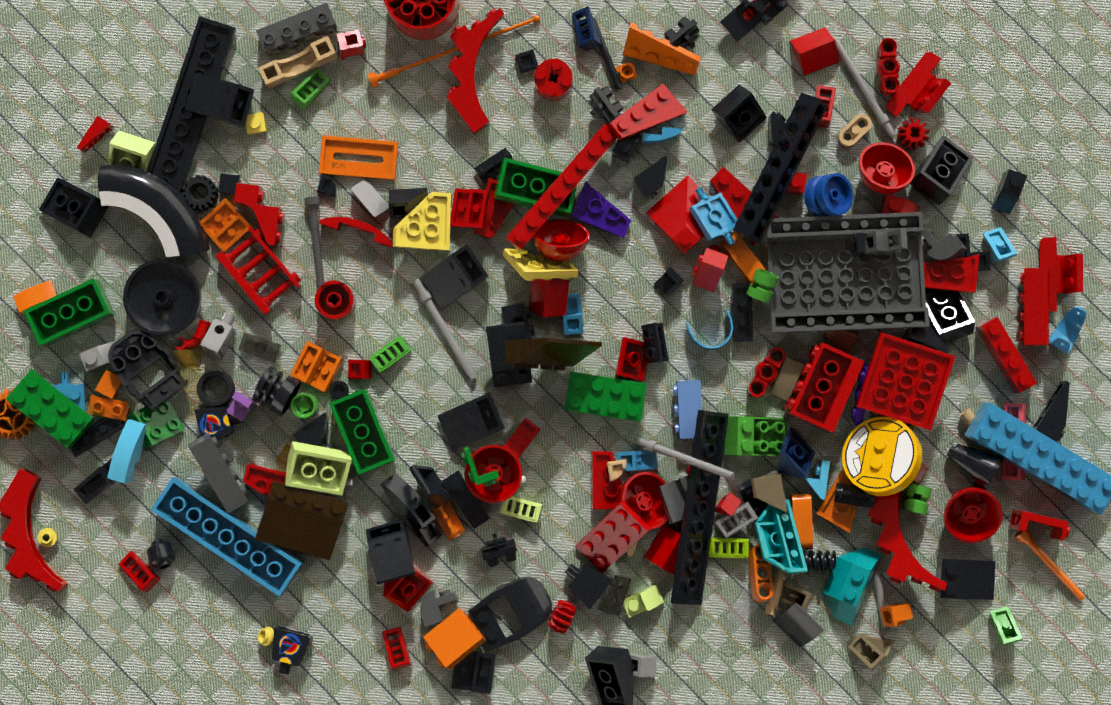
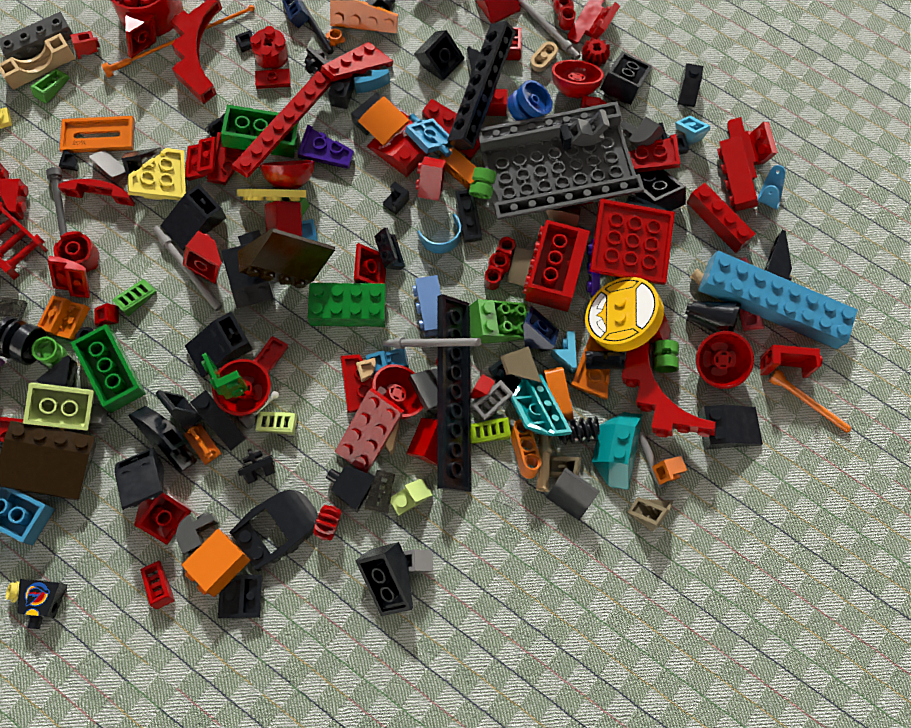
camera: 10 degrees left, 15 degrees down
slope [990,606,1023,645] -> none
none -> red slope [47,255,90,298]
none -> red slope [126,12,156,59]
none -> red slope [183,231,222,284]
none -> red plate [255,68,291,89]
none -> orange slope [358,96,410,146]

